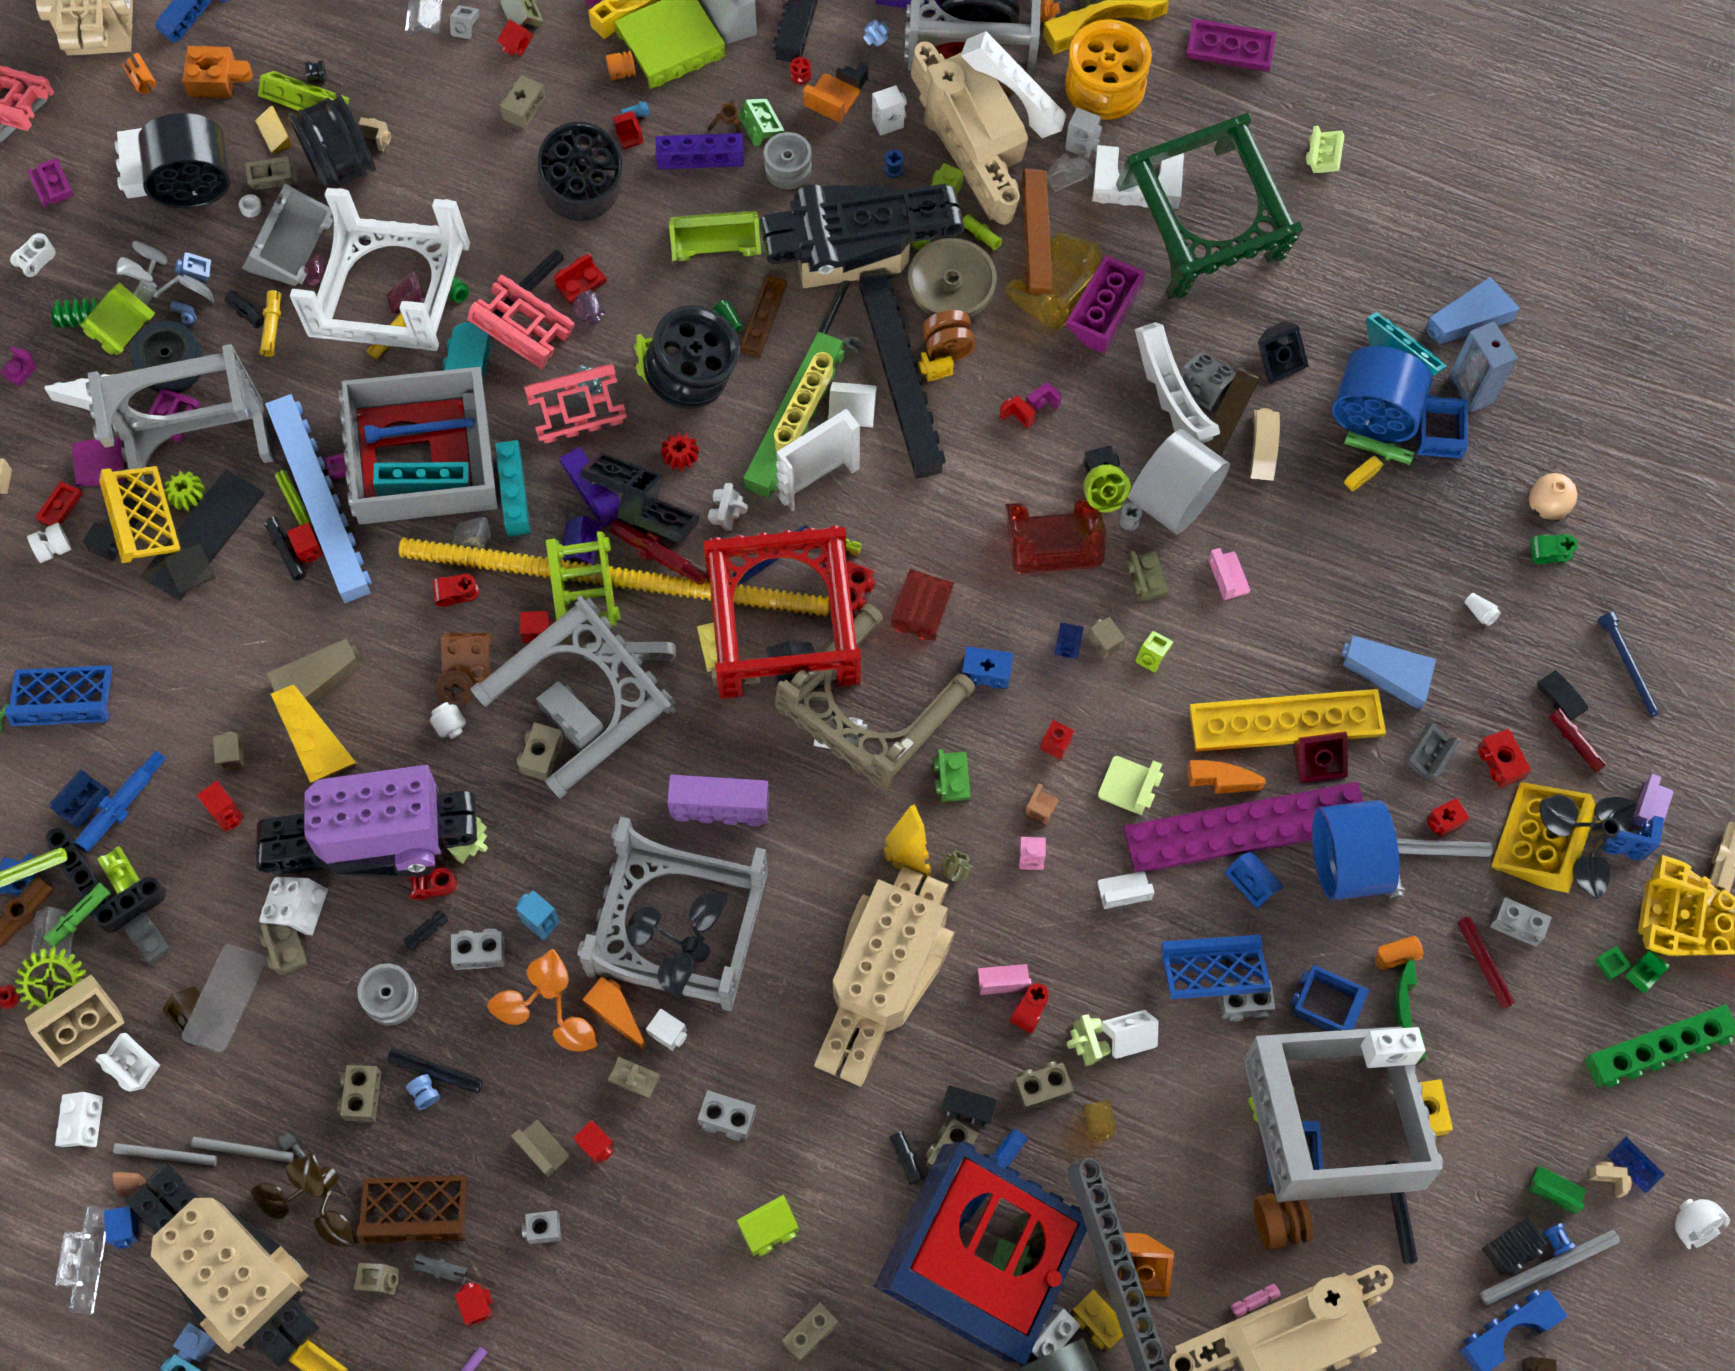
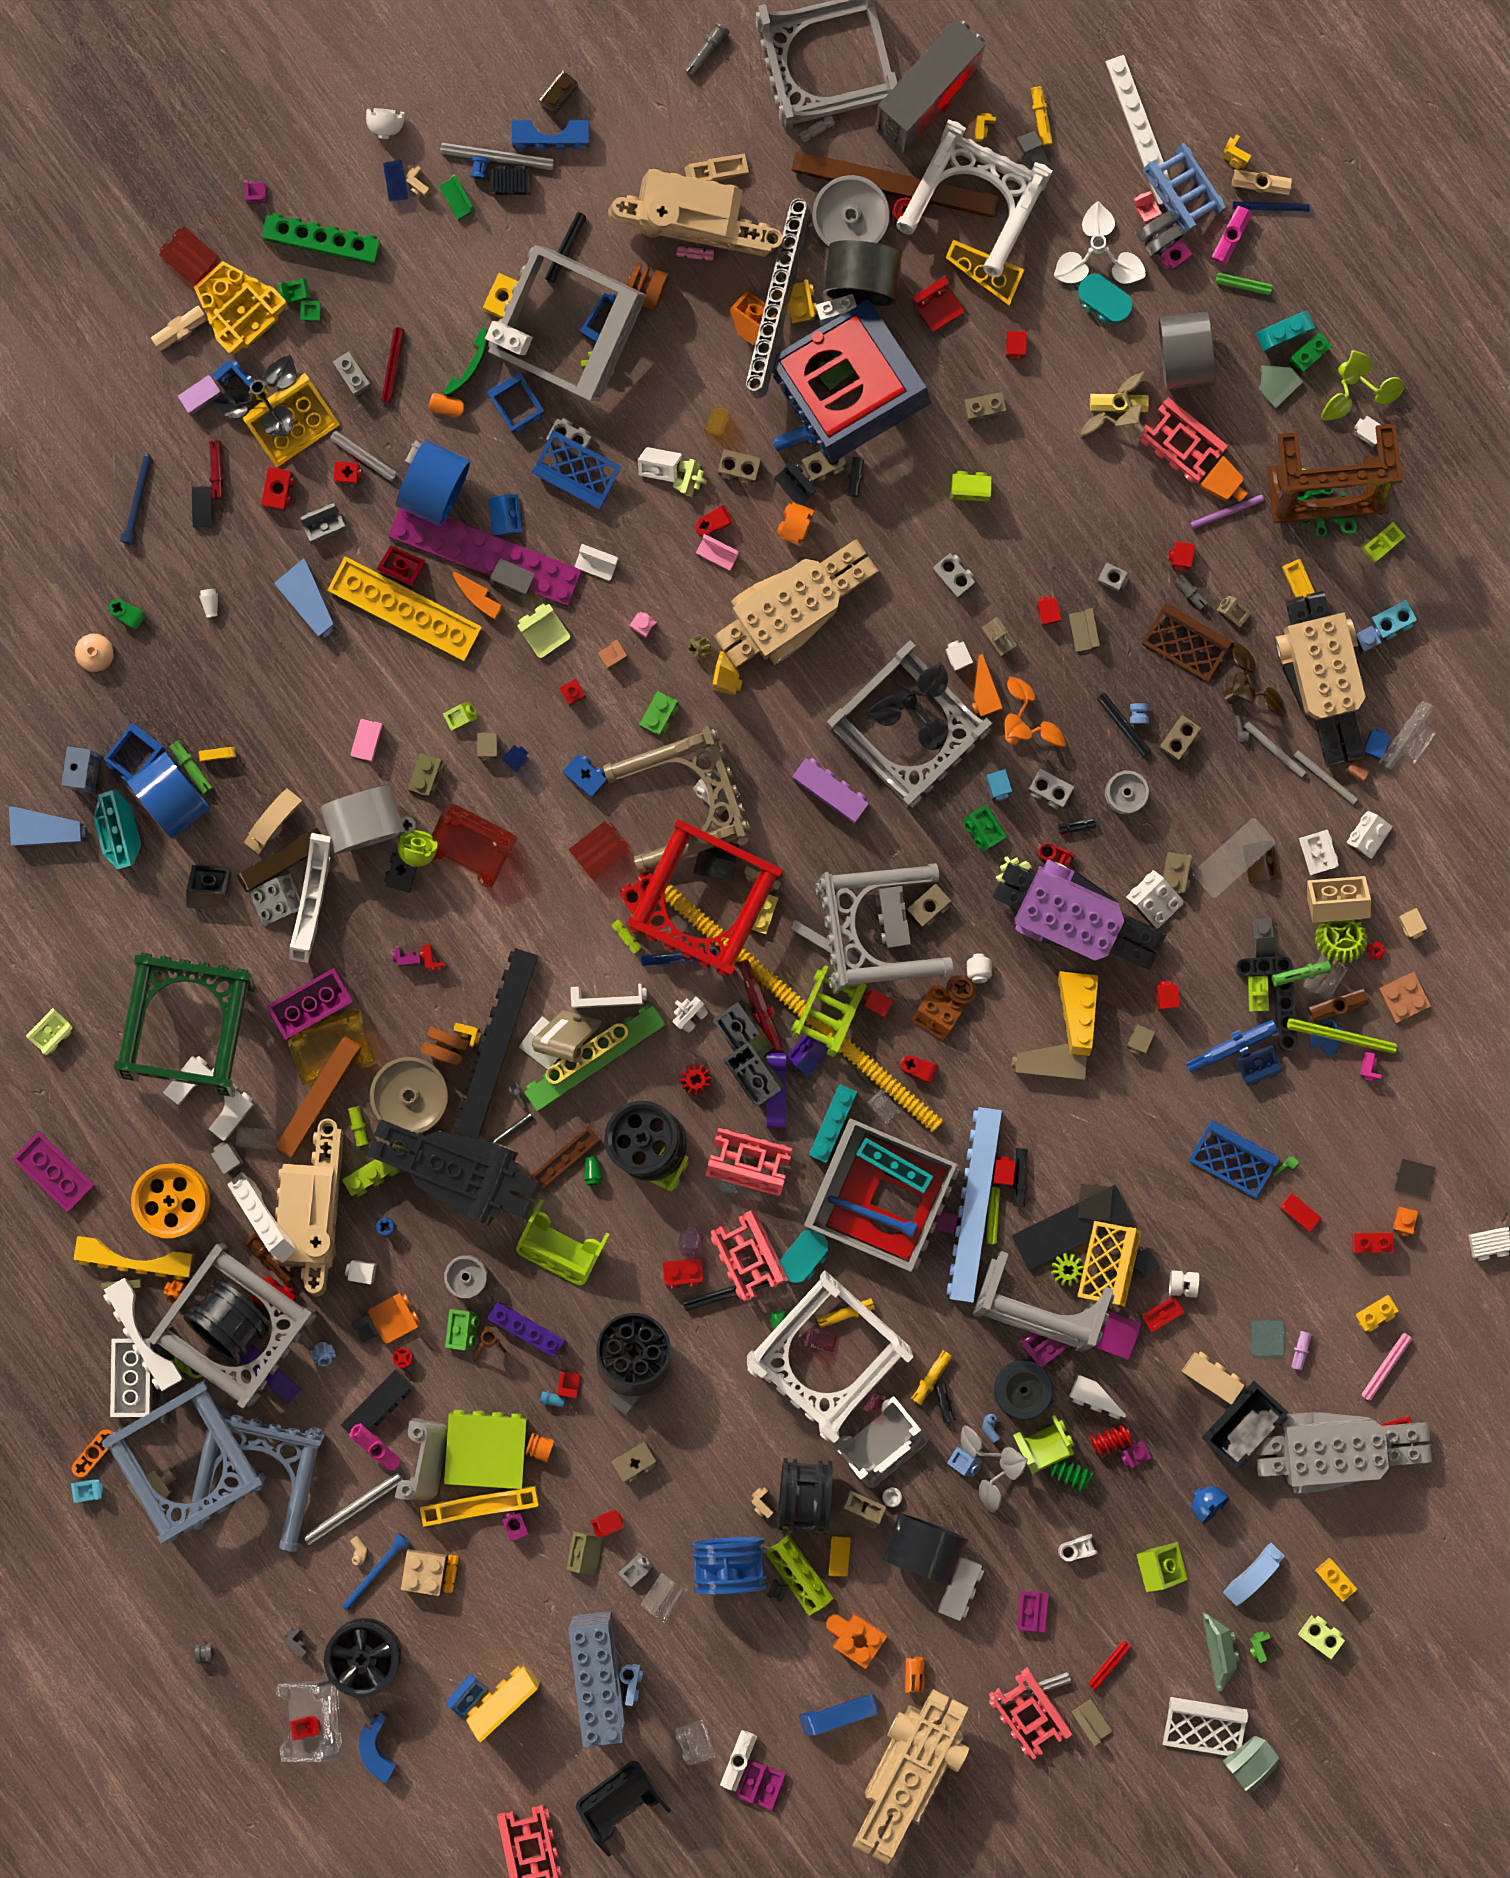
camera: 150 degrees left, 20 degrees up
none -> dark grey panel [490,559,534,599]
none -> dark tan door [532,1010,603,1063]
none -> blue wheel [691,1537,768,1594]
none -> orange brick [776,502,815,546]
none -> green bracket [962,804,1007,852]
none -> red piece [1090,1425,1133,1458]

